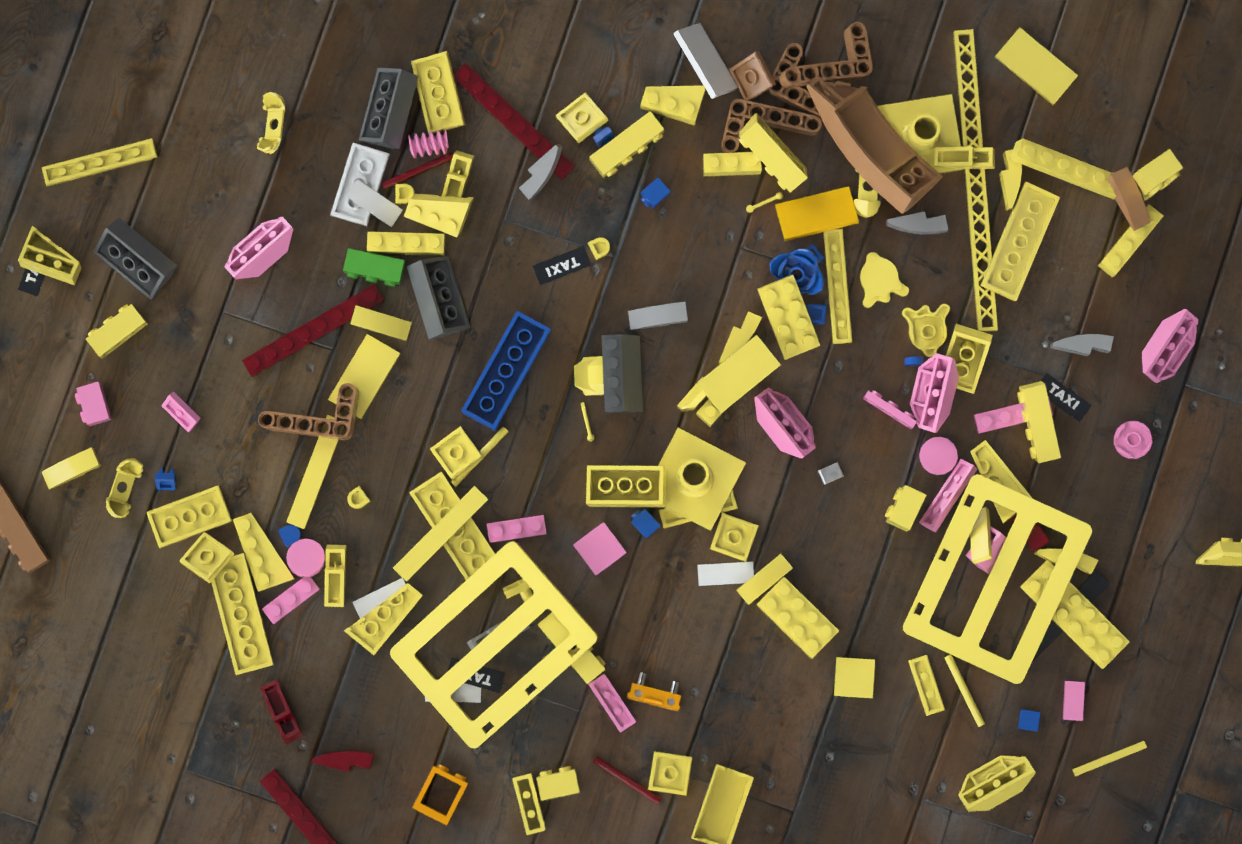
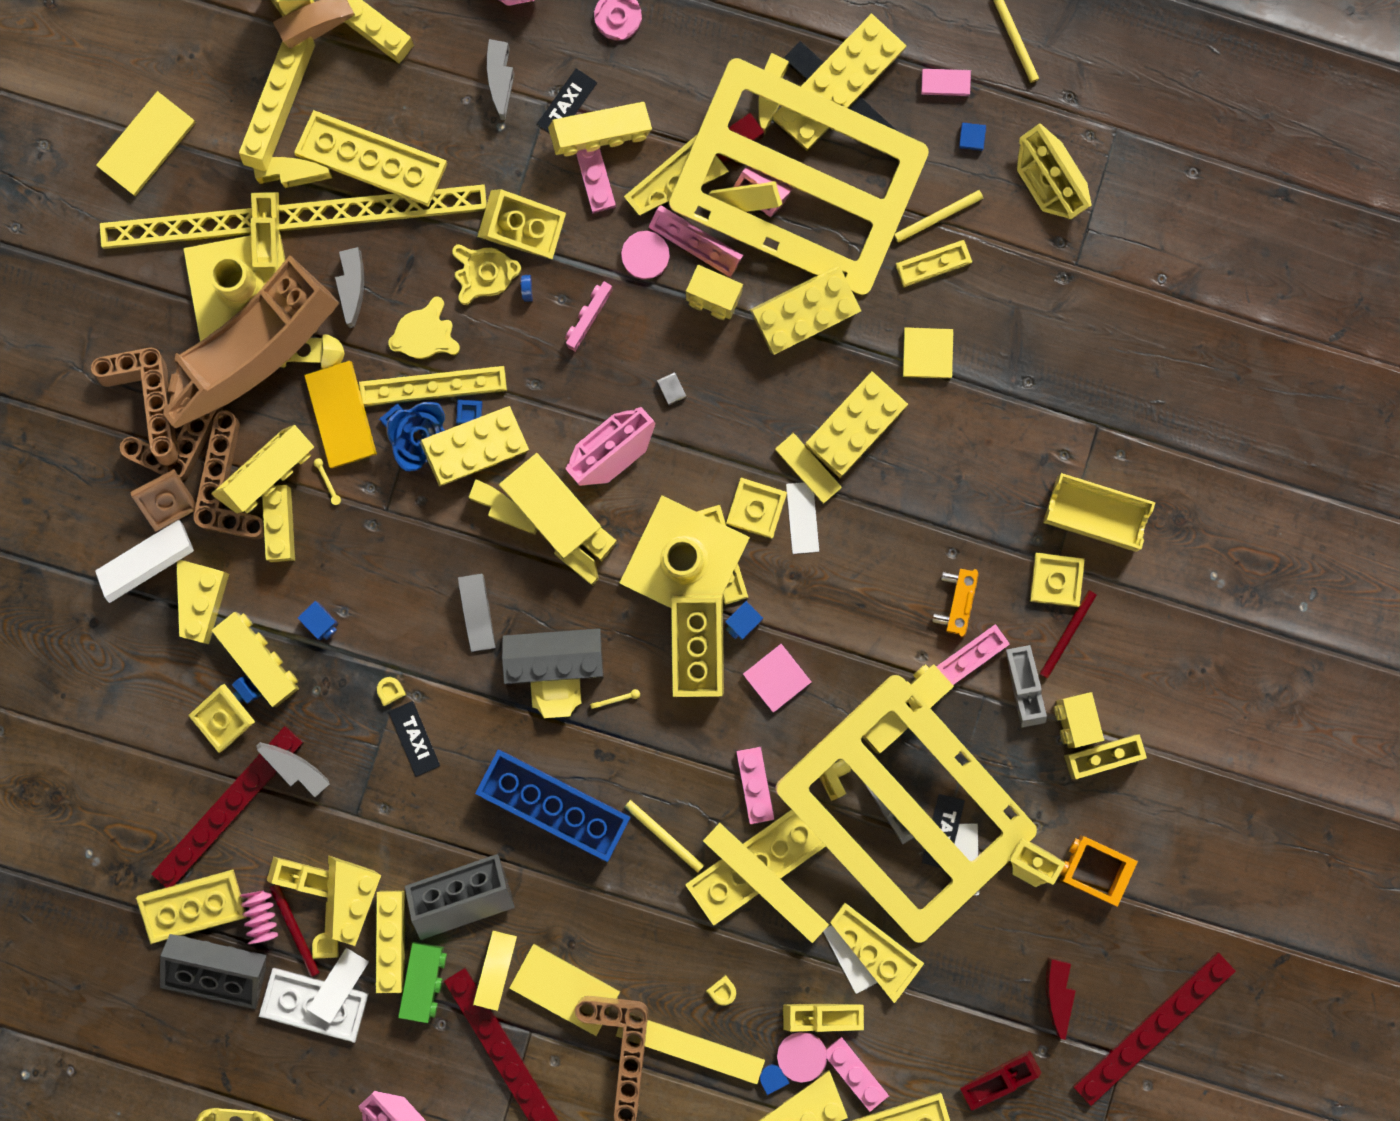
camera: 90 degrees left, 0 degrees up
light yellow tile [430,426,483,480] -> none
bright pink wedge [910,353,959,433] -> none
none -> light yellow brick [750,266,861,355]
none -> light grey slope [1006,645,1047,727]
none -> light yellow slope [1009,838,1066,887]

